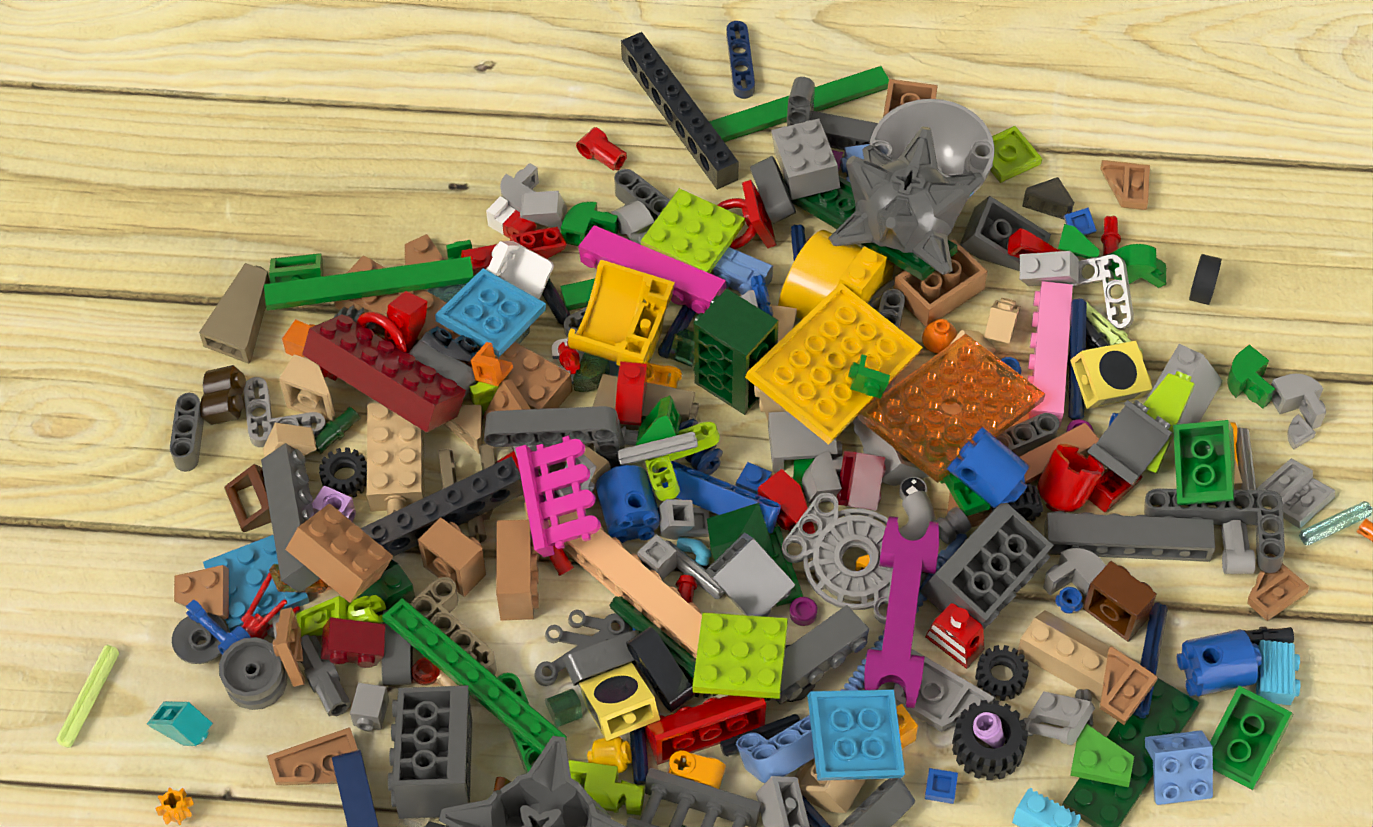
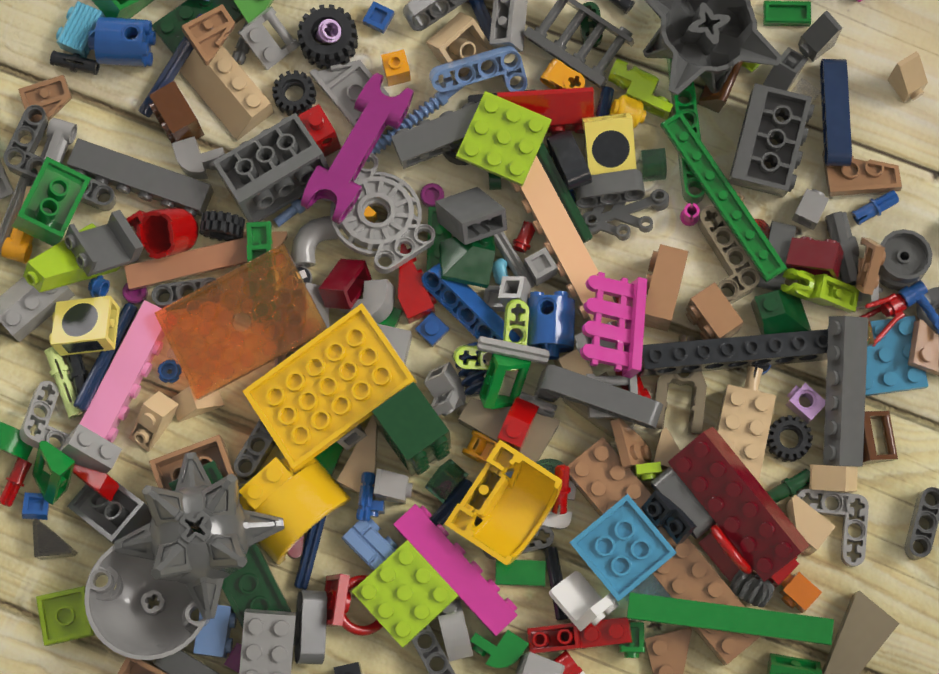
camera: 160 degrees left, 20 degrees up
dark brown brick [200,365,246,425] -> none
medium nougat brick [285,503,393,603] -> none
red slope [384,291,428,353] -> none
orange panel [471,342,513,386] -> none
dark azure plate [807,690,905,781] -> none
green bracket [848,354,890,399] -> none
orange brick [922,319,958,354] -> none
flat silver wheel [934,507,971,545] -> none
blue cylinder [947,427,1029,508] -> none
blue plate [1055,587,1083,614] -> none
none -> light grey brick [424,362,466,416]
none -> dark pink pin [680,203,700,226]
none -> blue axle [851,190,899,225]

